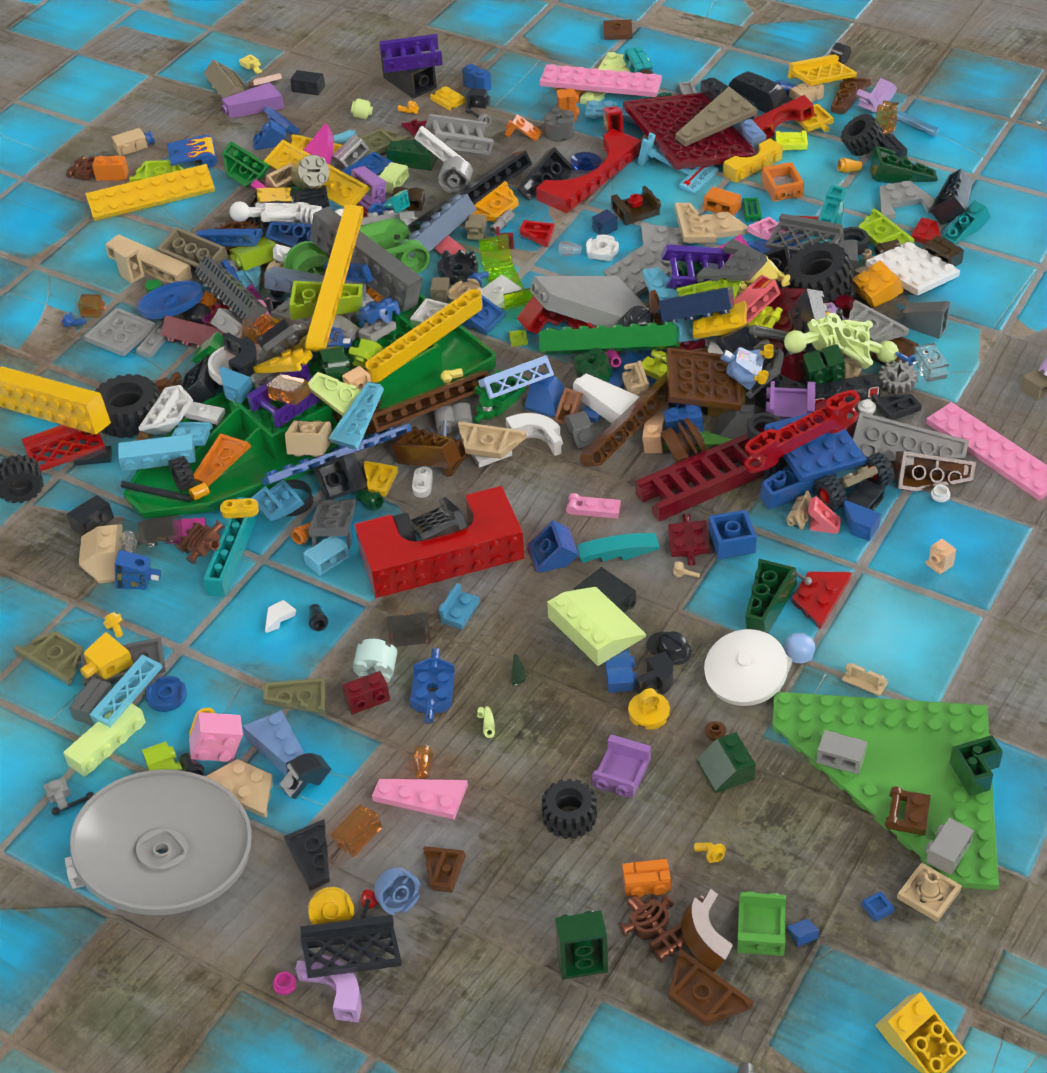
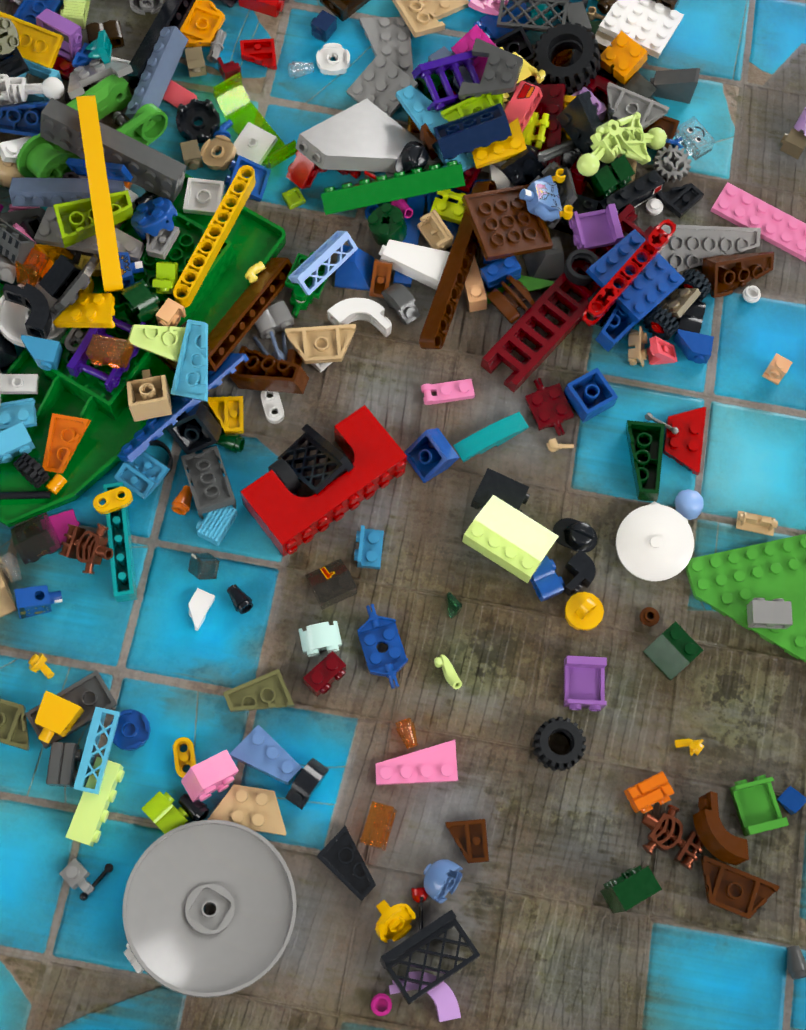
camera: 30 degrees left, 25 degrees up
none -> clear smoke panel [188,552,220,580]

